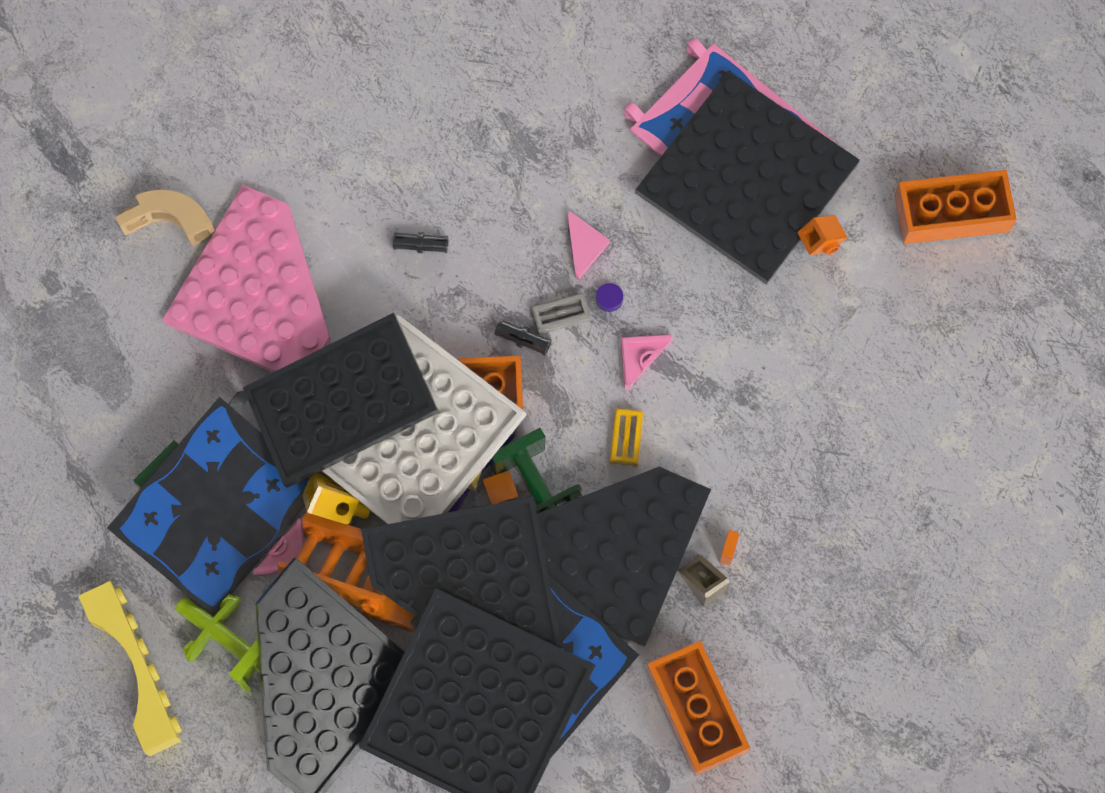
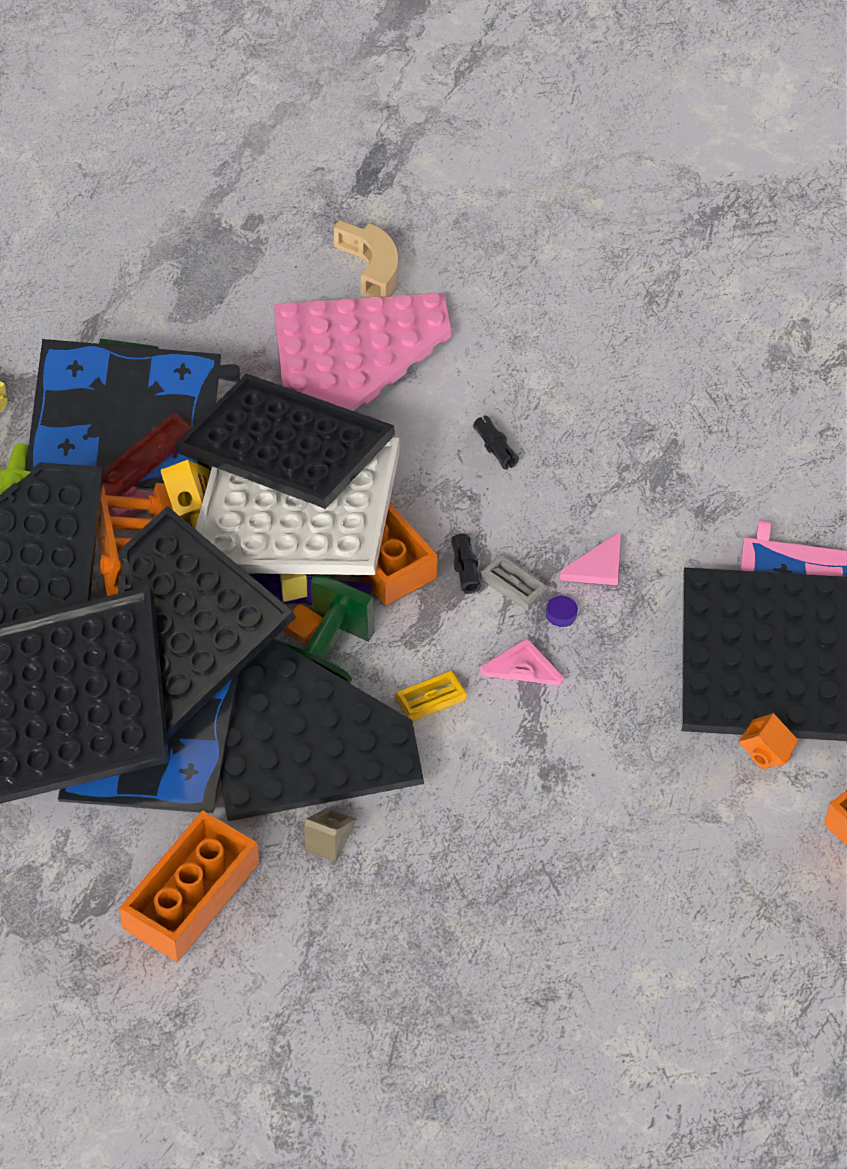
camera: 55 degrees right, 20 degrees down
orange tile [719,530,740,565] -> none
none -> clear red tile [103,412,191,496]

